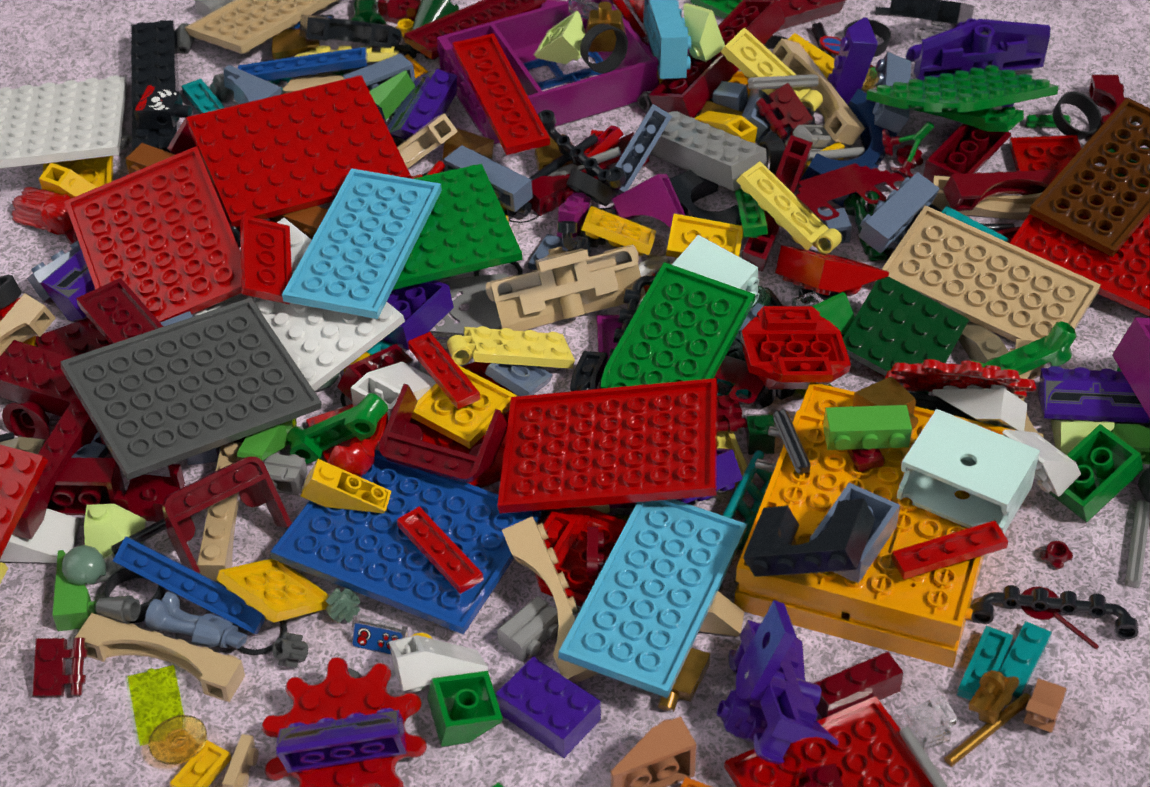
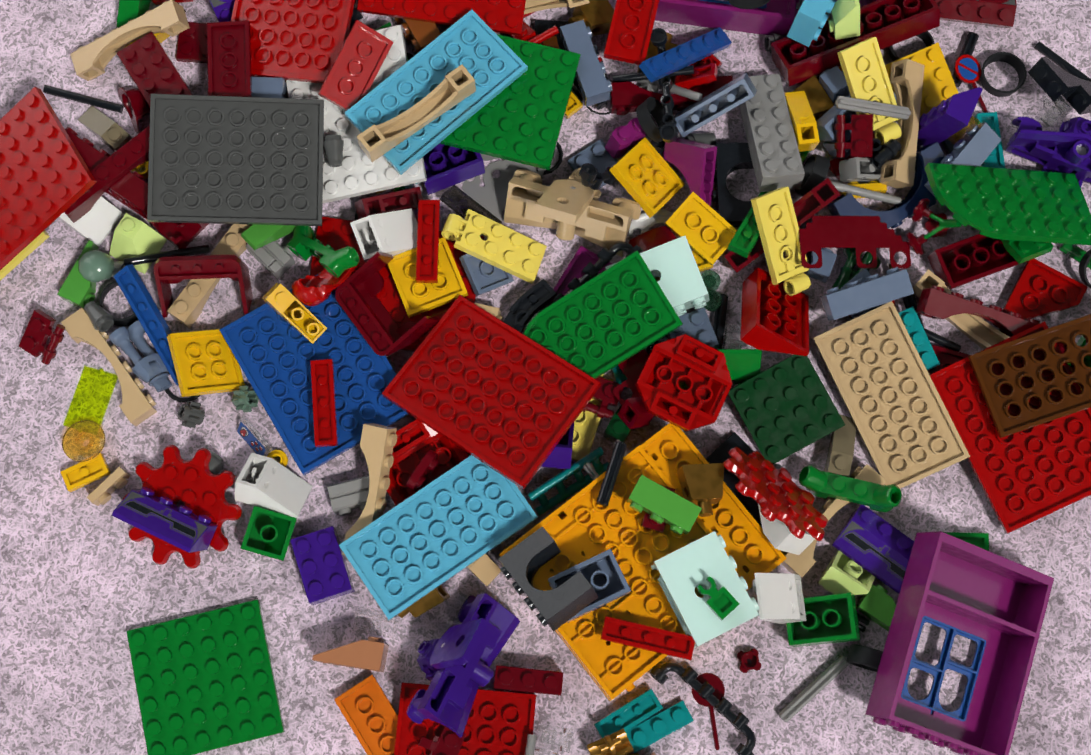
camera: 30 degrees right, 30 degrees up
none -> dark grey cone [323,135,344,167]
none -> tan arch [357,64,476,162]
none -> dark red brick [617,396,654,429]
none -> blue plate [639,27,732,83]
none -> green plate [697,577,739,620]
none -> black pin [870,139,901,169]

